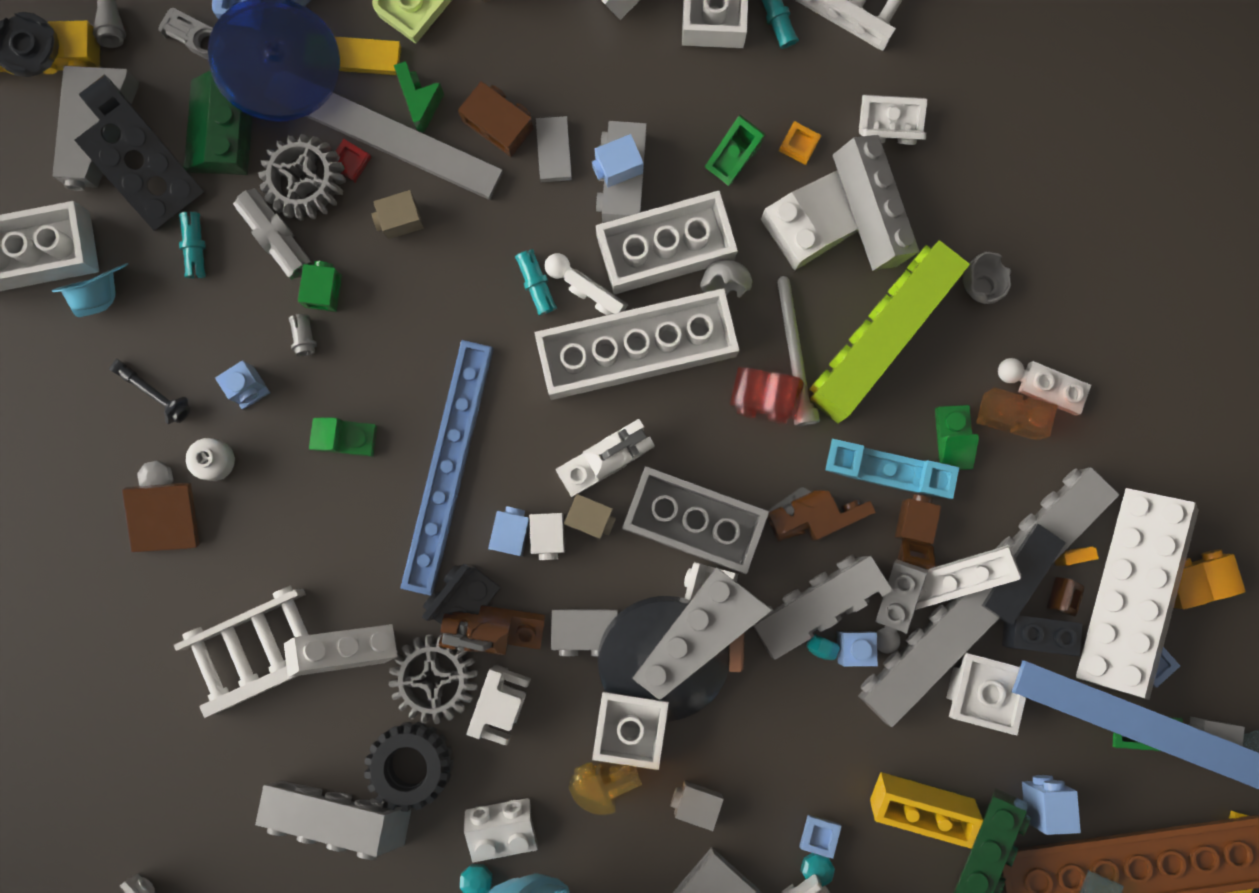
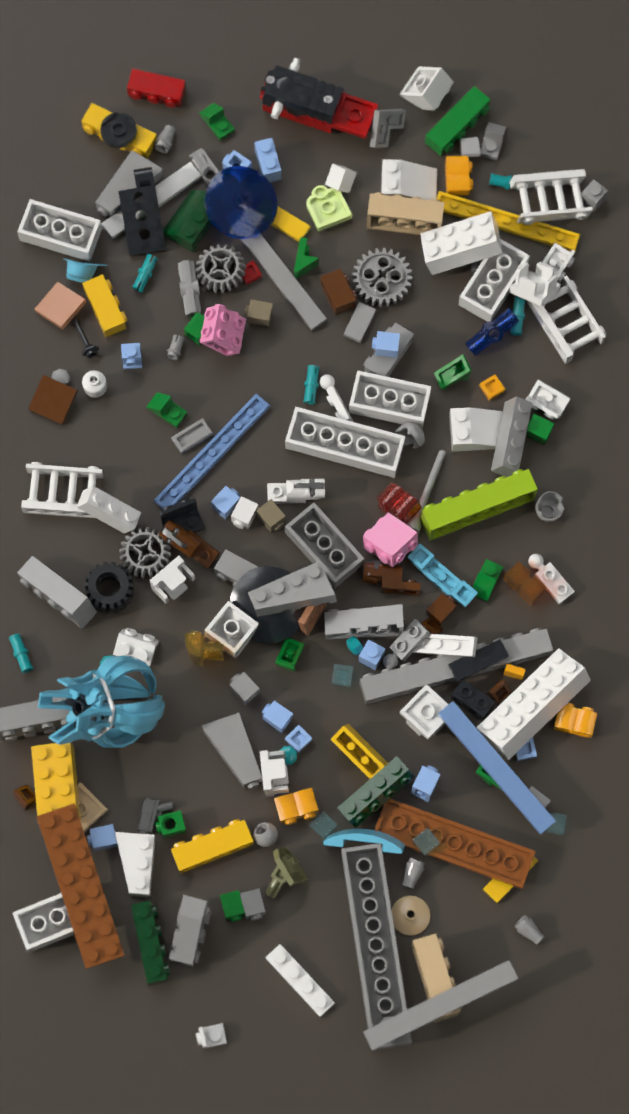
camera: 30 degrees right, 10 degrees down
none -> nougat tile [34,282,86,329]
none -> yellow brick [82,274,128,337]
none -> white tile [101,162,202,239]
none -> light grey tile [171,418,213,454]
none -> bright pink brick [200,304,246,356]
none -> light blue brick [262,701,293,733]
none -> green slope [275,638,305,672]
none -> clear light blue plate [331,664,353,687]
none -> light grey gear [352,248,413,307]
none -> bright pink brick [363,512,418,567]
none -> clear blue piece [465,308,519,356]
none -> green brick [526,414,554,445]

